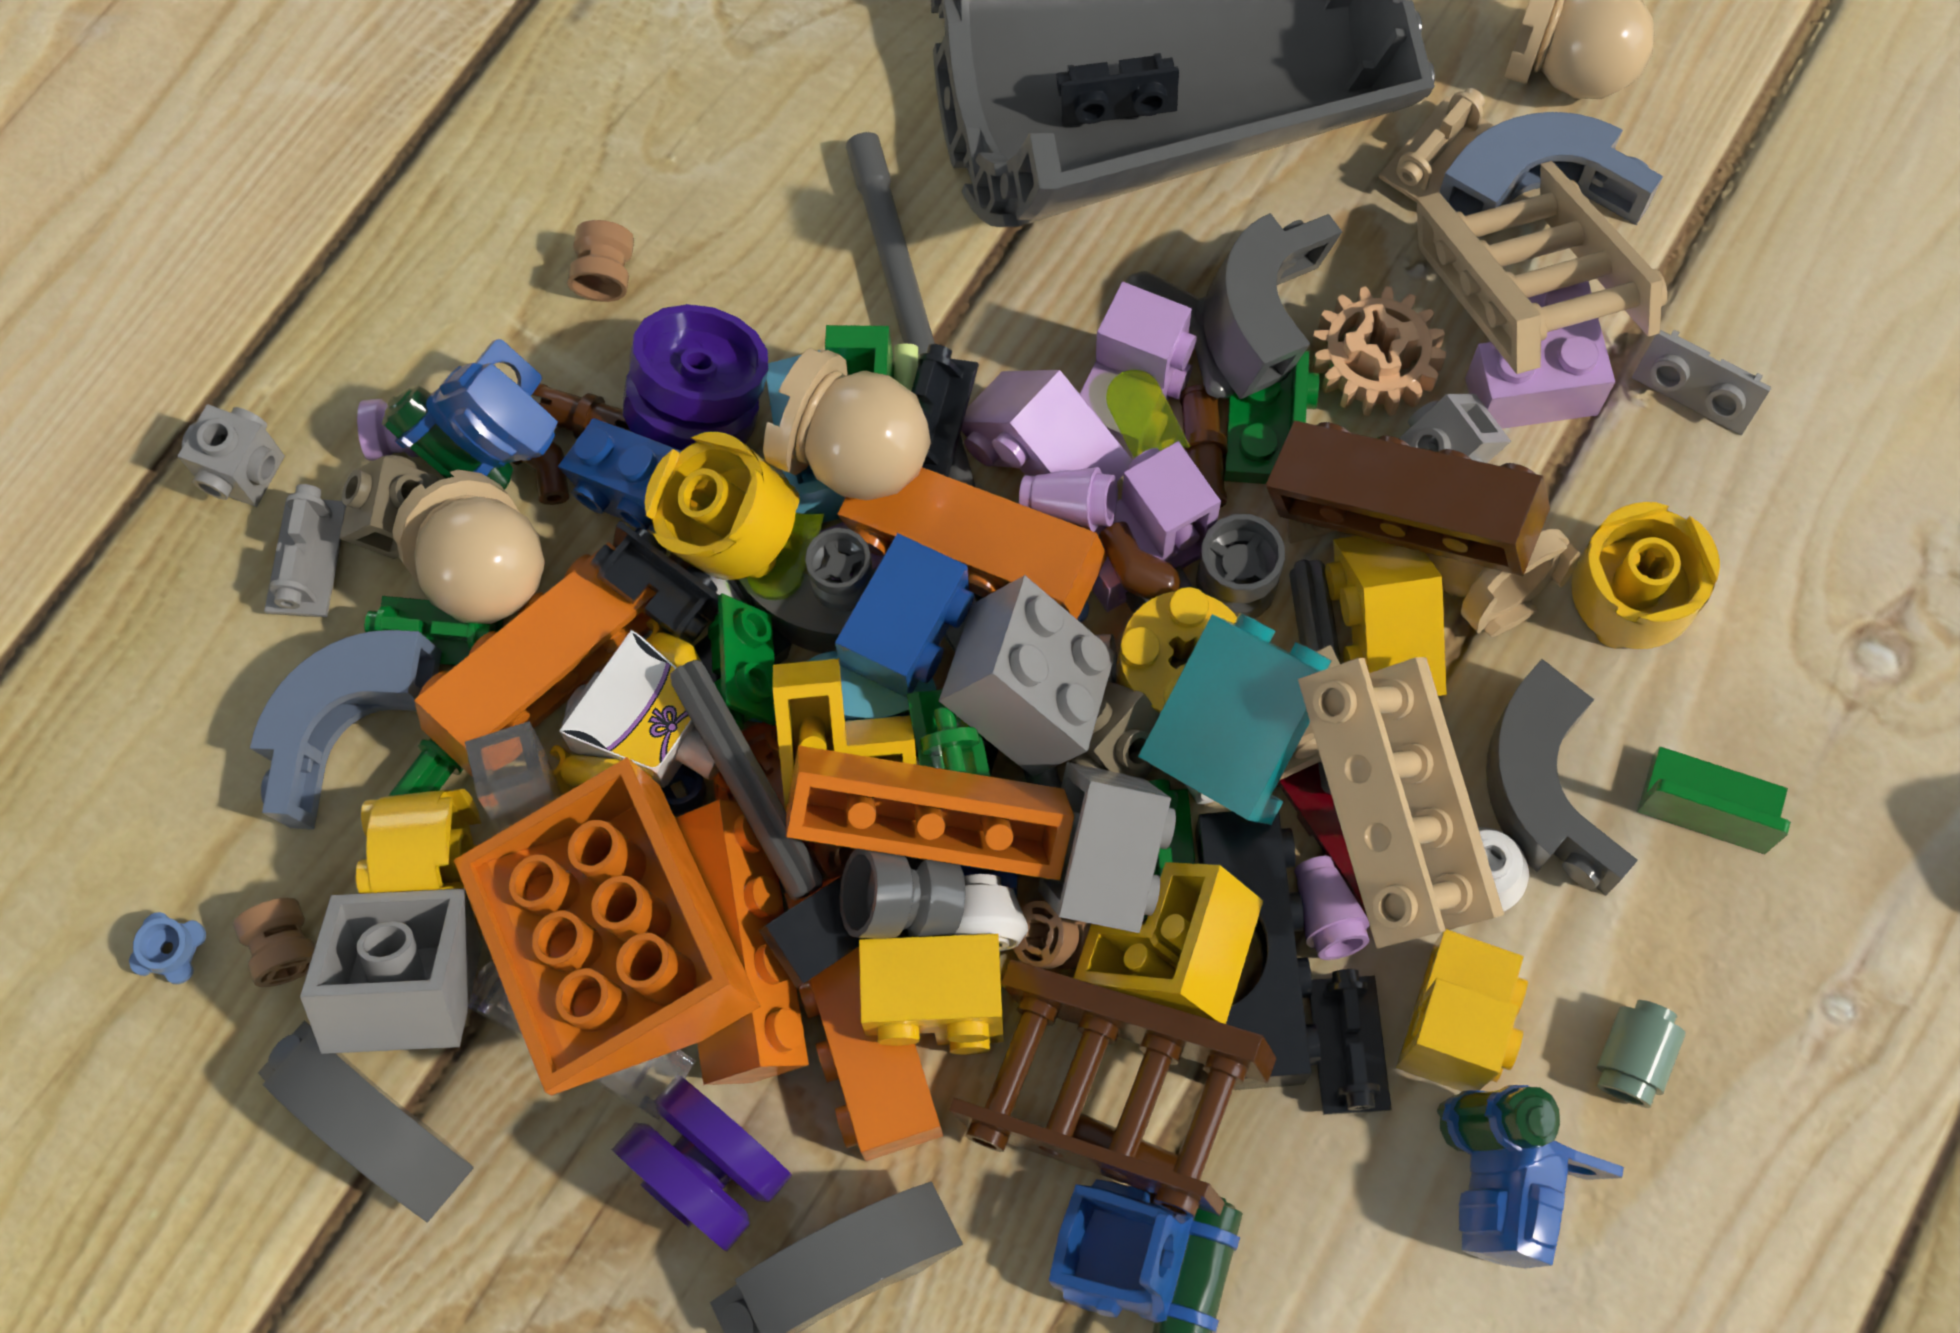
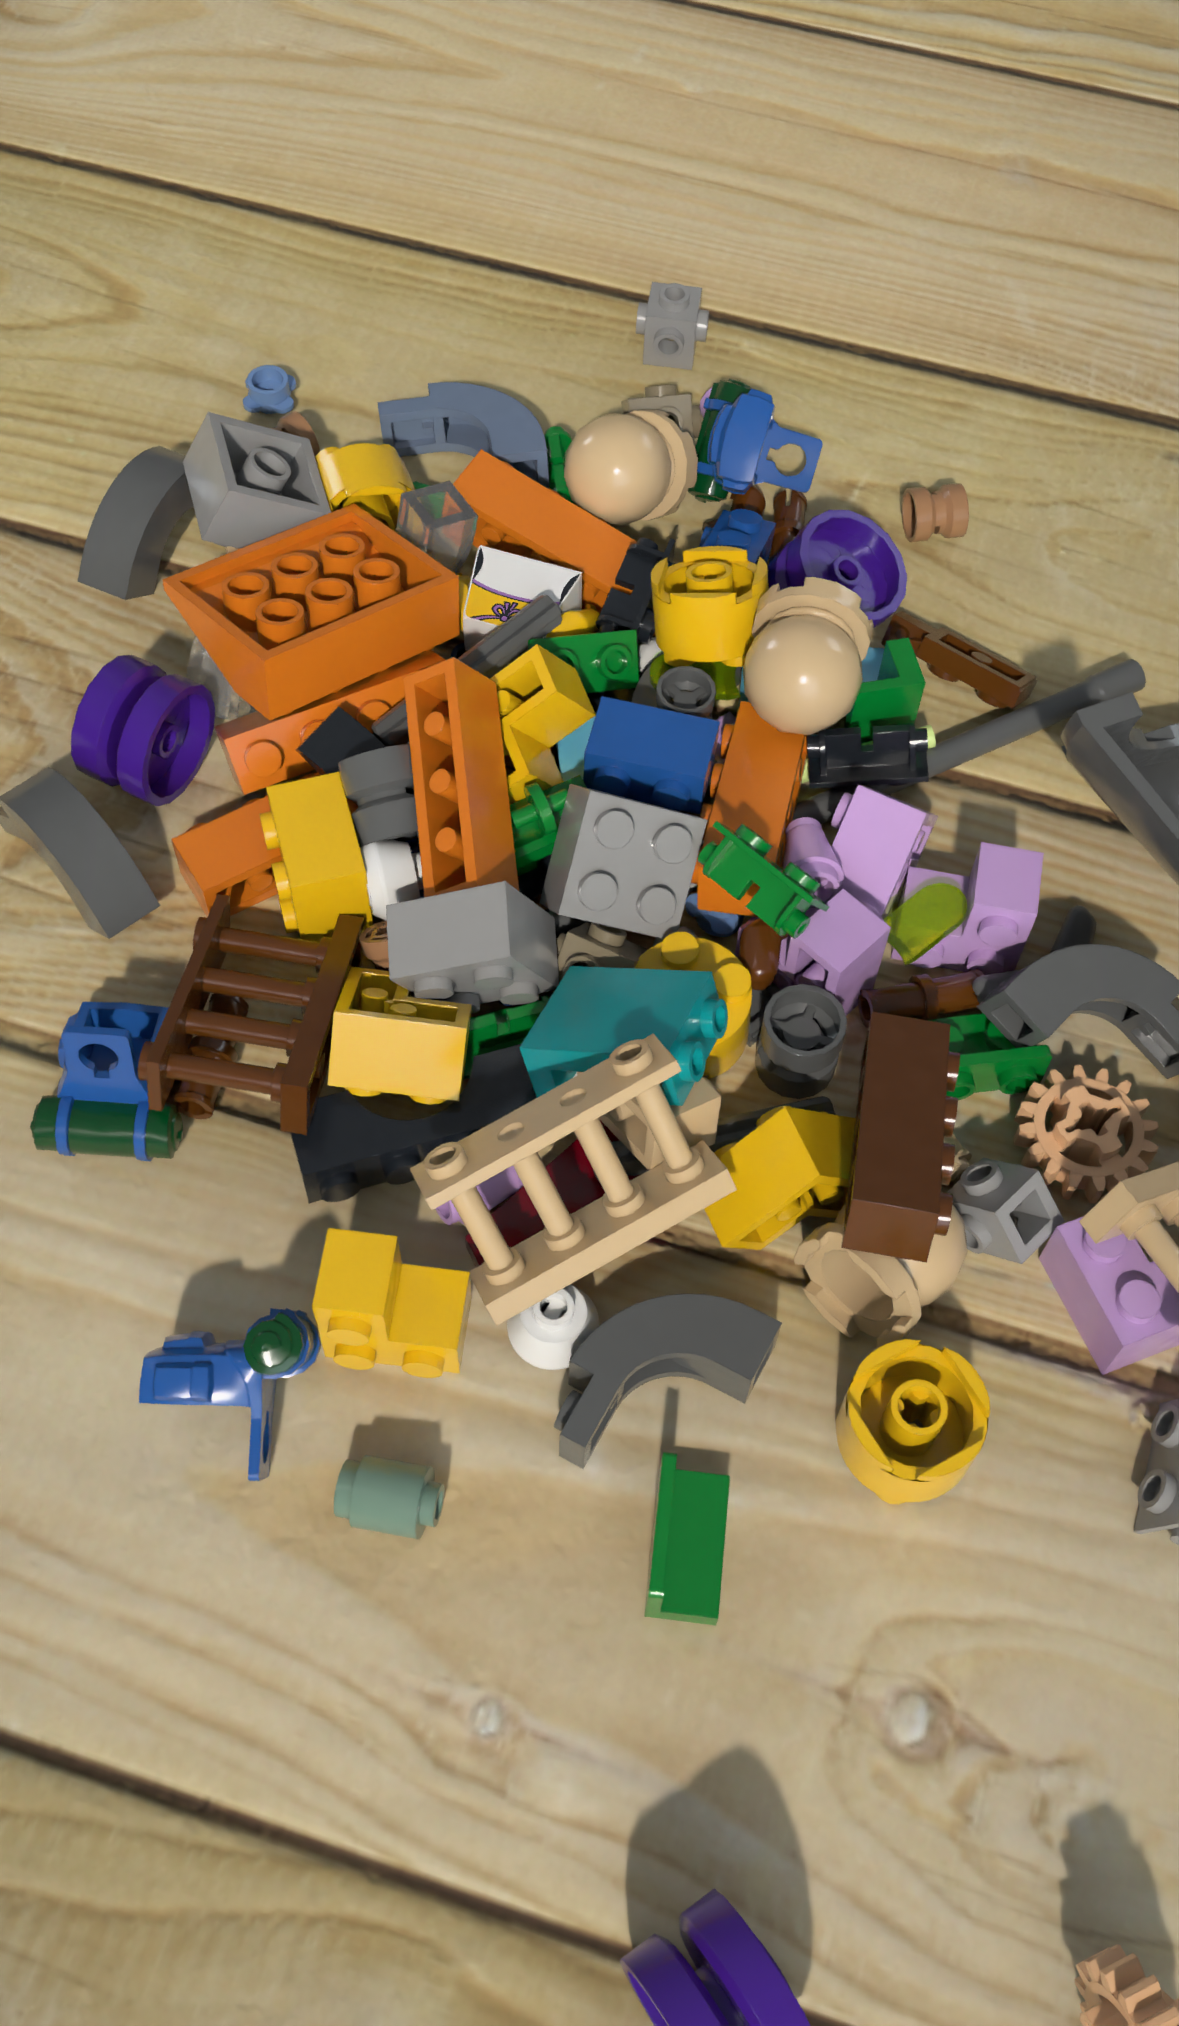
camera: 70 degrees right, 10 degrees down
light grey hinge [264,484,346,617] -> none
black hinge [1309,969,1392,1115] -> none
none -> green hinge [698,821,829,939]
none -> reddish brown hinge [881,611,1038,709]

